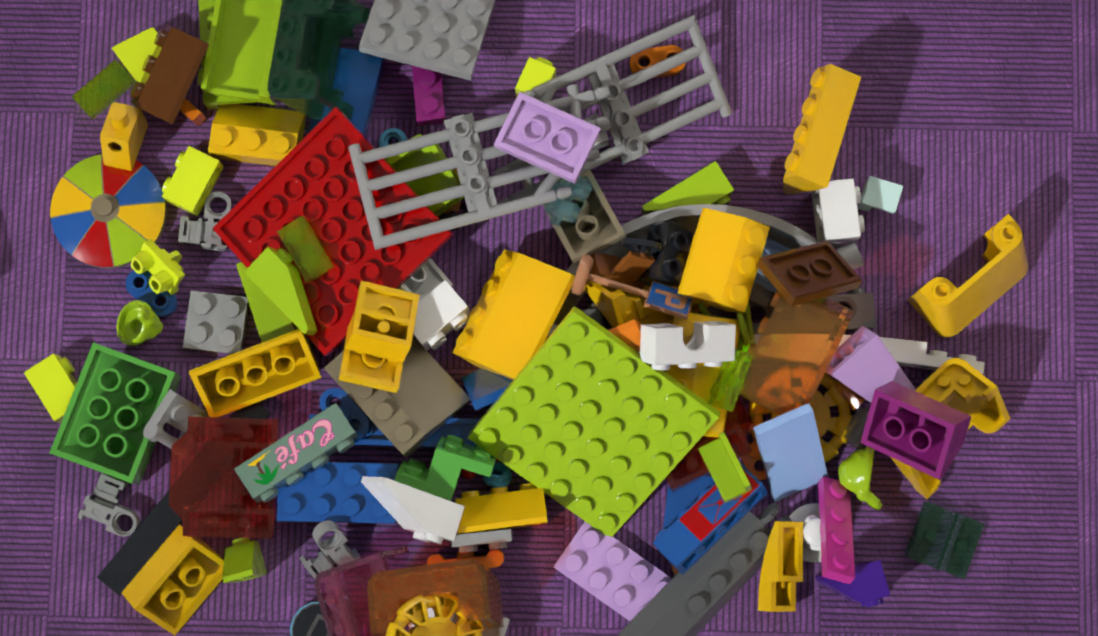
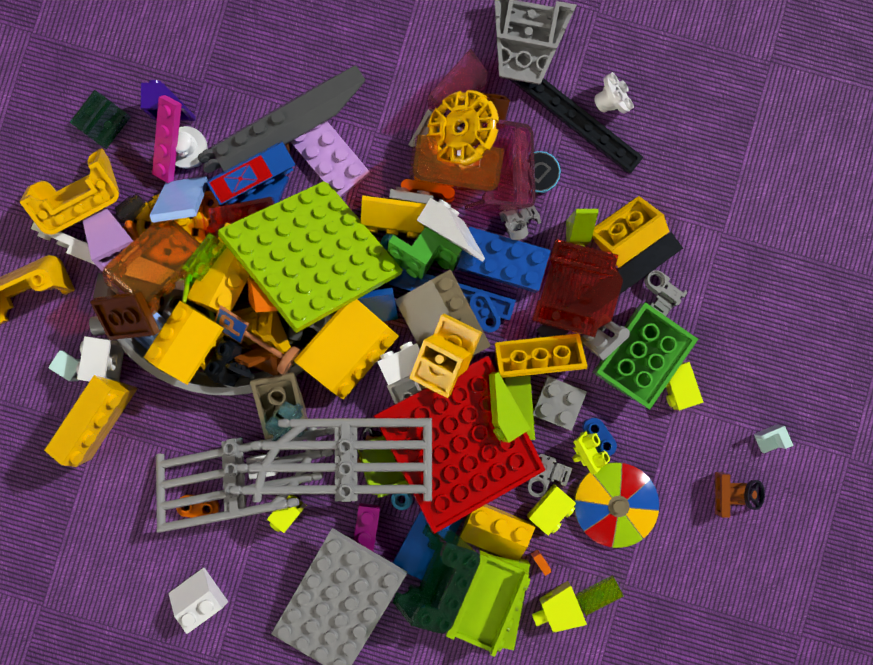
camera: 170 degrees left, 5 degrees up
yellow torso [100,102,148,171] -> none
lime hat [116,300,163,346] -> none
reddish brown slope [130,24,209,124] -> none
sand green brick [234,403,358,503] -> none
clear neon green plate [277,216,333,282] -> none
lavender plate [494,92,601,184] -> none
white arch [640,321,736,370] -> none
lime slope [641,161,734,216] -> none
lime panel [698,432,752,503] -> none
yellow slope [758,521,803,612] -> none
lime hat [838,446,883,511] -> none
magenta slope [860,381,972,480] -> none

